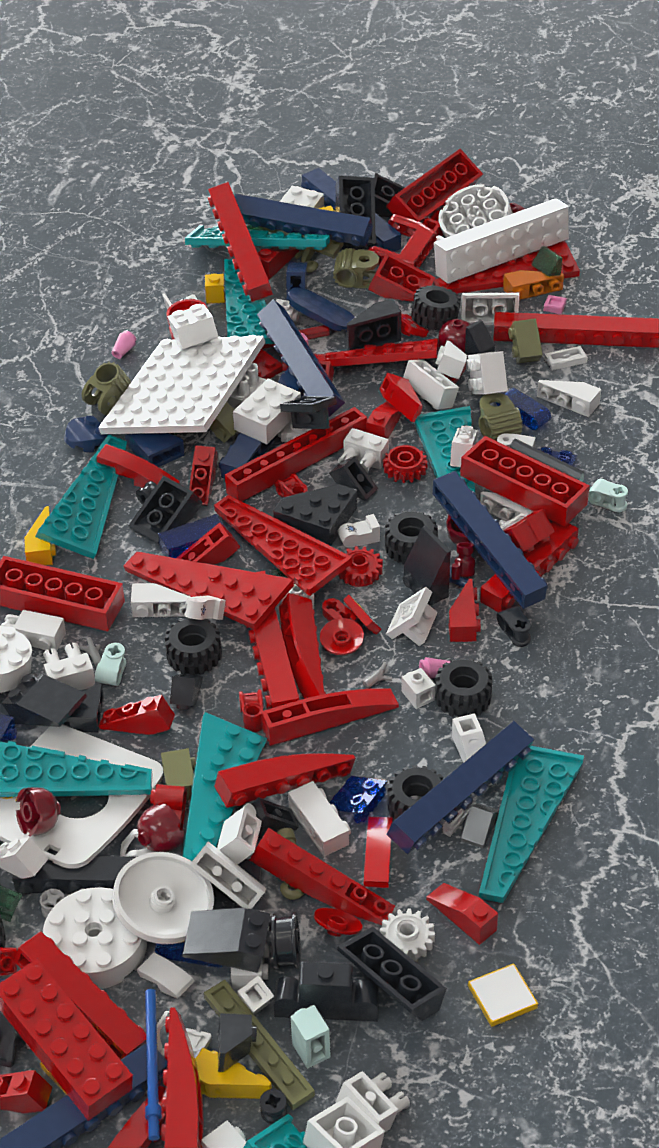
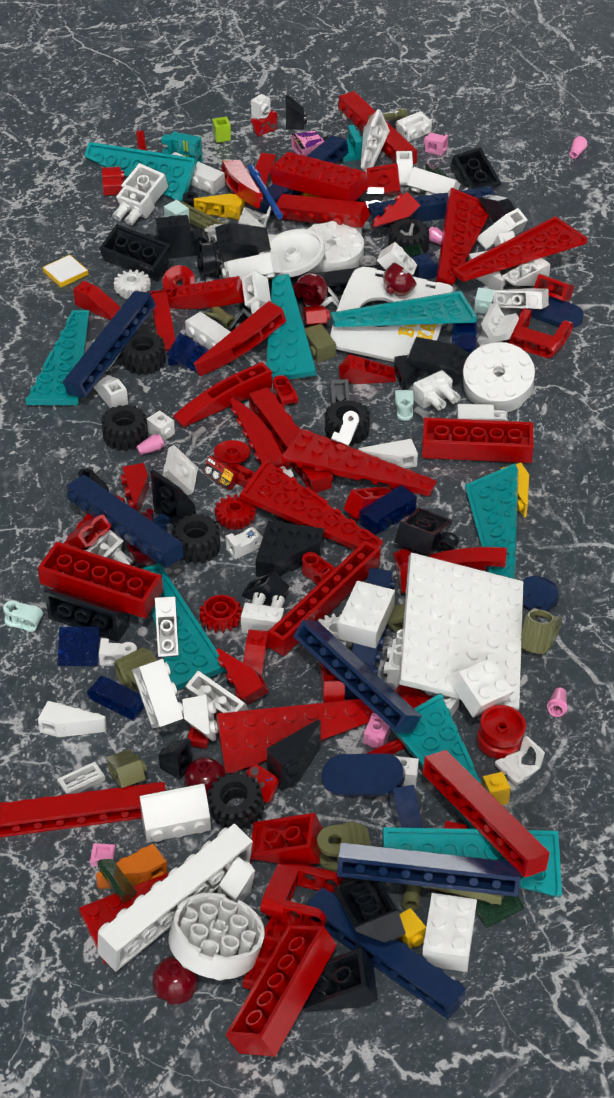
camera: 165 degrees right, 0 degrees up
black slope [218,1013,257,1072] -> none
black bracket [280,396,337,429] -> none

